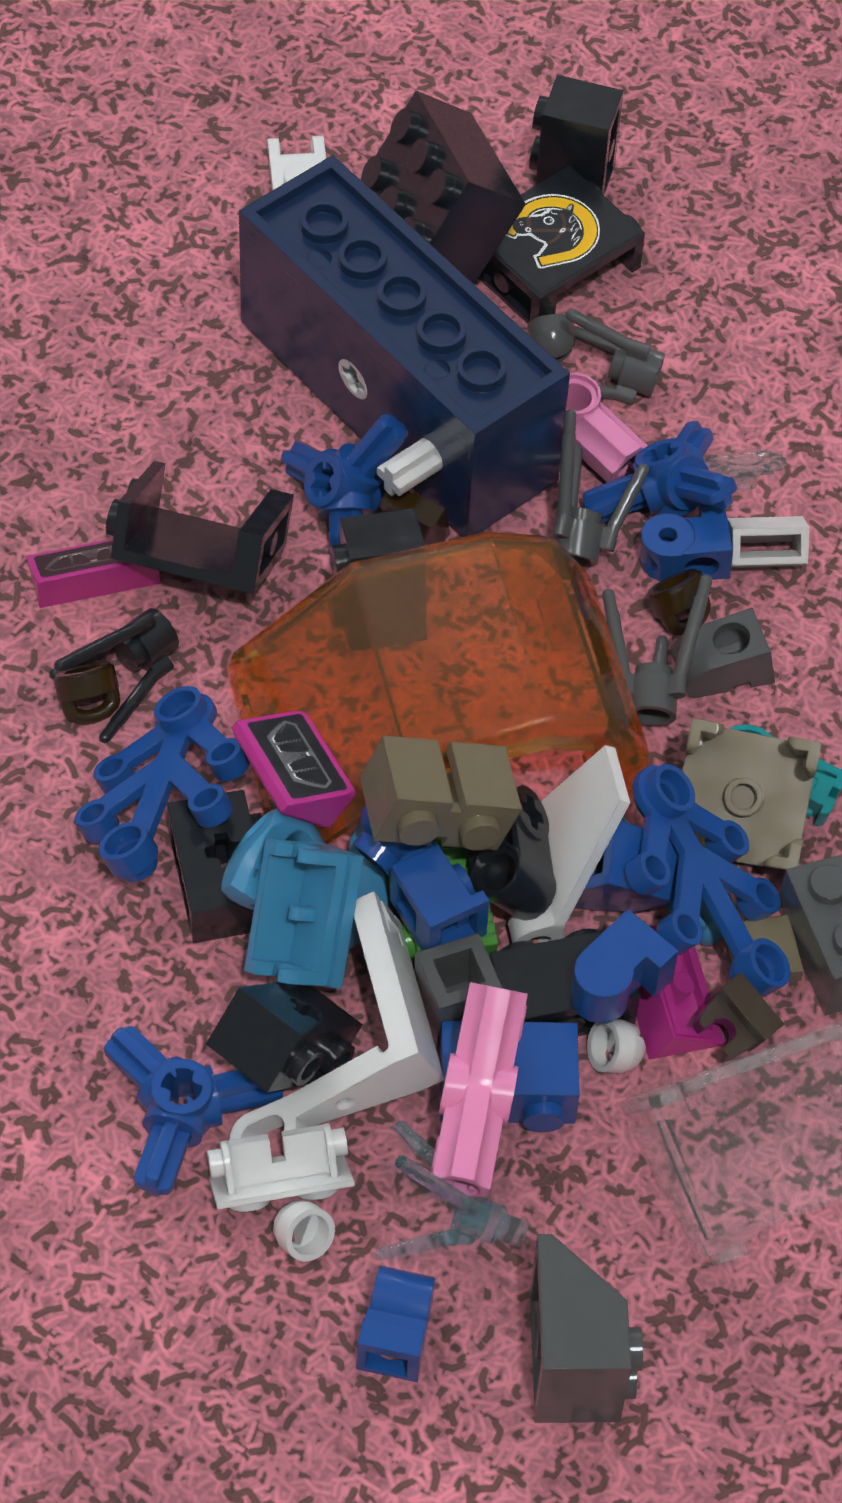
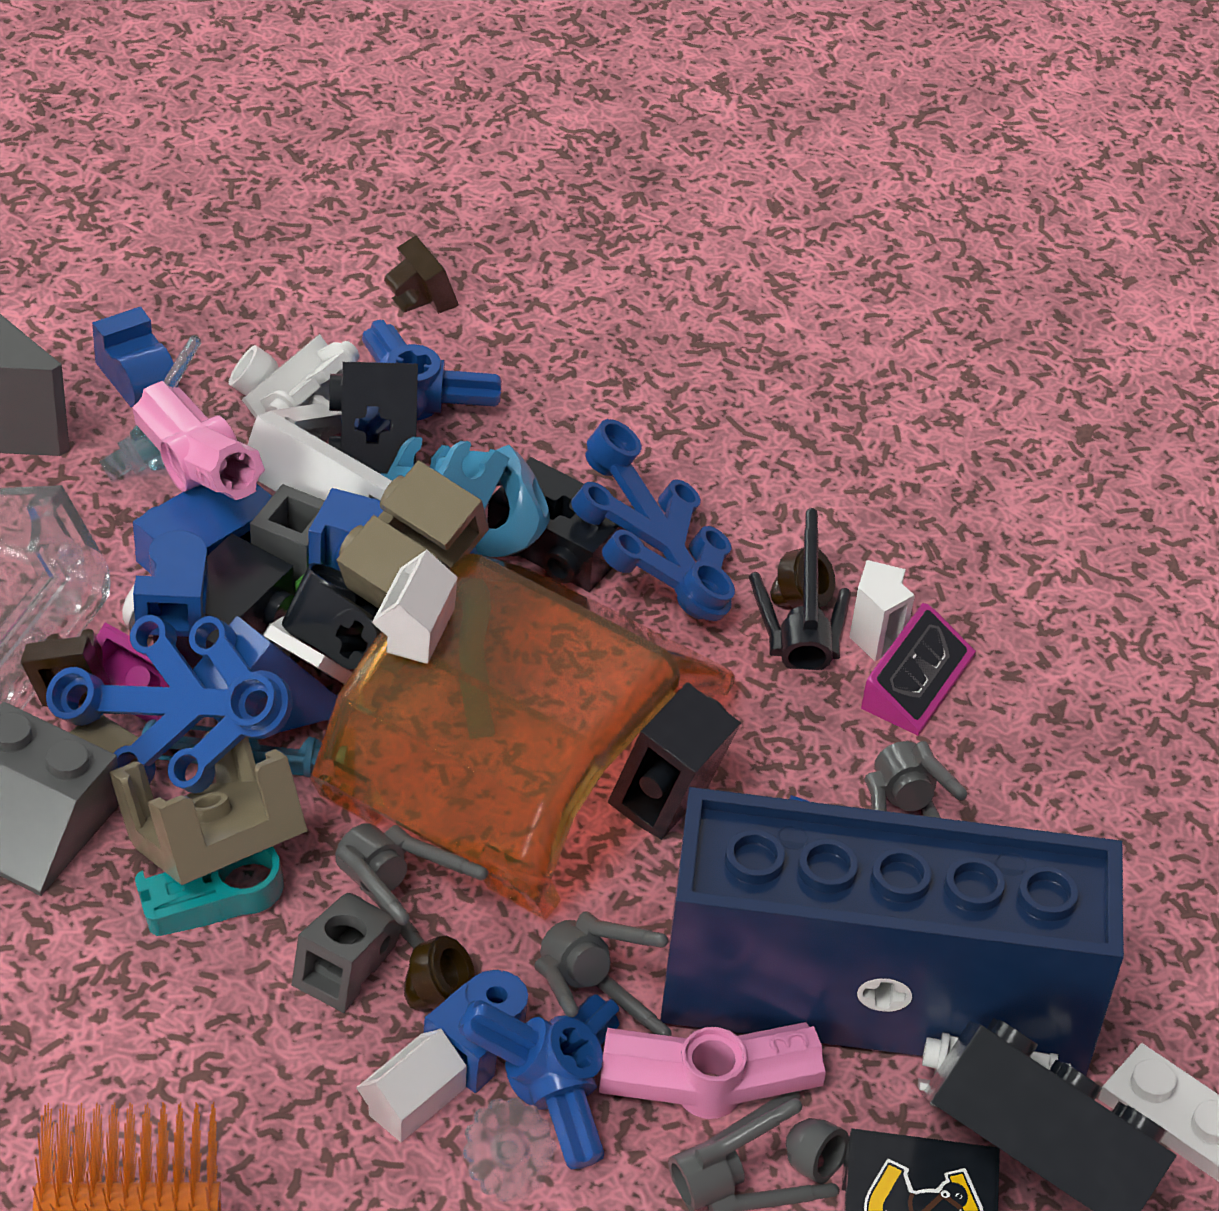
camera: 135 degrees right, 10 degrees down
black panel [106,461,294,594] -> none
slope [231,711,355,828] -> none
none -> white piece [372,549,458,664]
none -> dark brown tile [384,236,459,314]
none -> white piece [849,560,915,661]
none -> dark grey plant [864,741,968,818]

